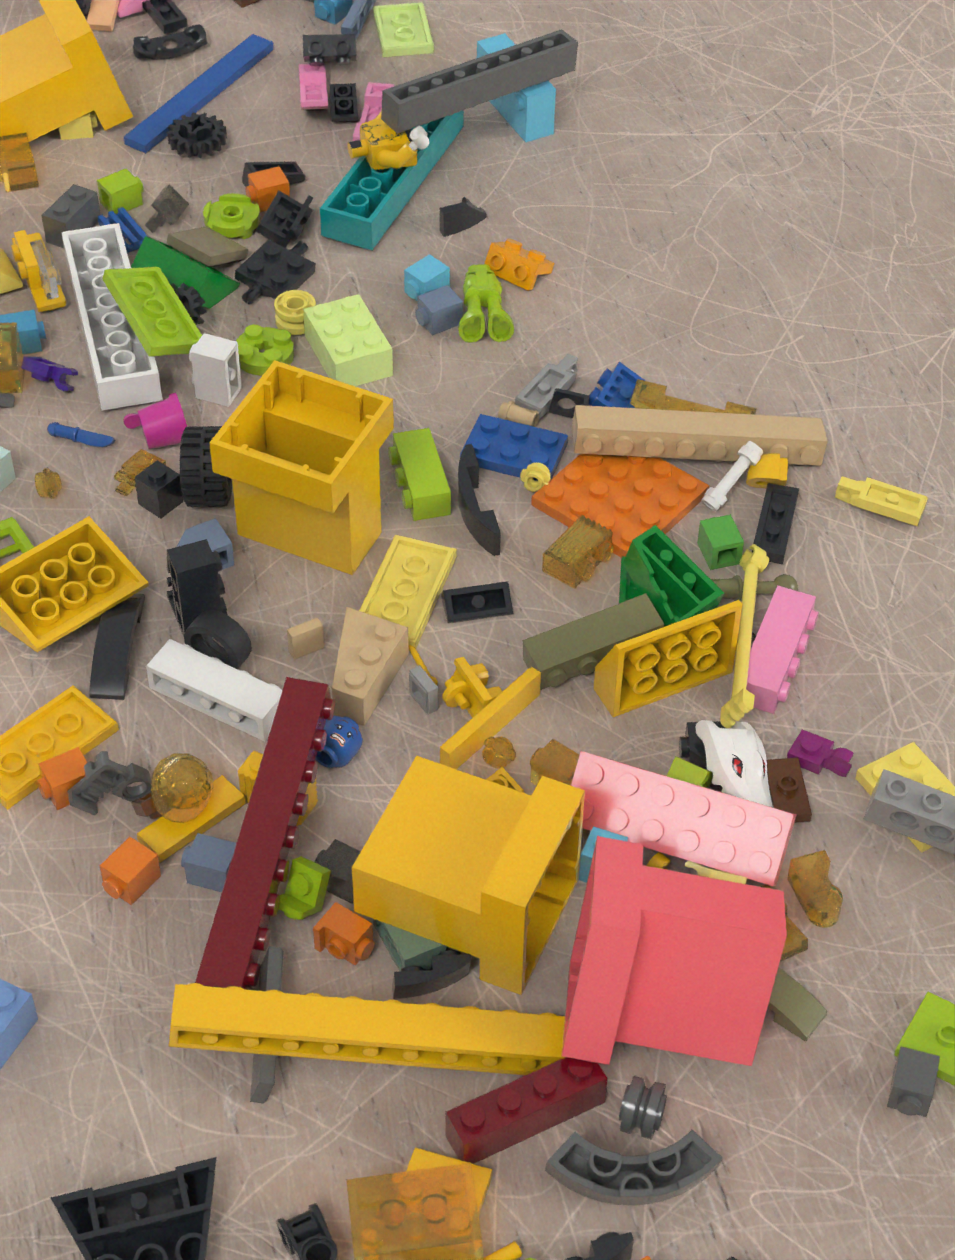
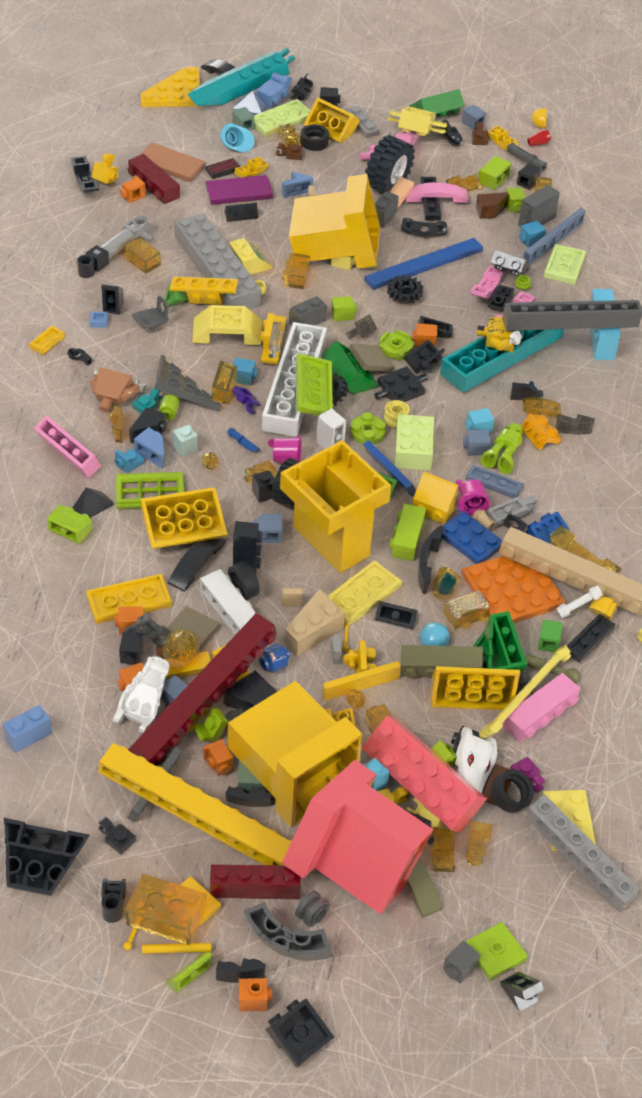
camera: 25 degrees right, 0 degrees up
blue tile [97,207,147,253] -> none
light yellow plate [520,462,551,492] -> none
none -> black plate [98,816,136,854]
none -> white animal [113,657,170,734]
none -> black brick [119,632,144,665]
none -> dark tan tile [167,606,219,653]
none -> black slope [223,670,277,713]
none -> dark grey brick [375,192,399,228]
none -> yellow slope [412,472,458,524]
none -> medium azure hair [419,622,451,646]
none -> rock [432,567,460,598]
none -> dark pink hat [456,479,490,516]
none -> sand blue tile [465,464,524,498]
none -> black tyre [491,769,534,813]
none -> lime plate [515,275,531,290]
none -> clear yellow slope [523,398,561,419]
none -> clear smoke slope [555,414,595,435]

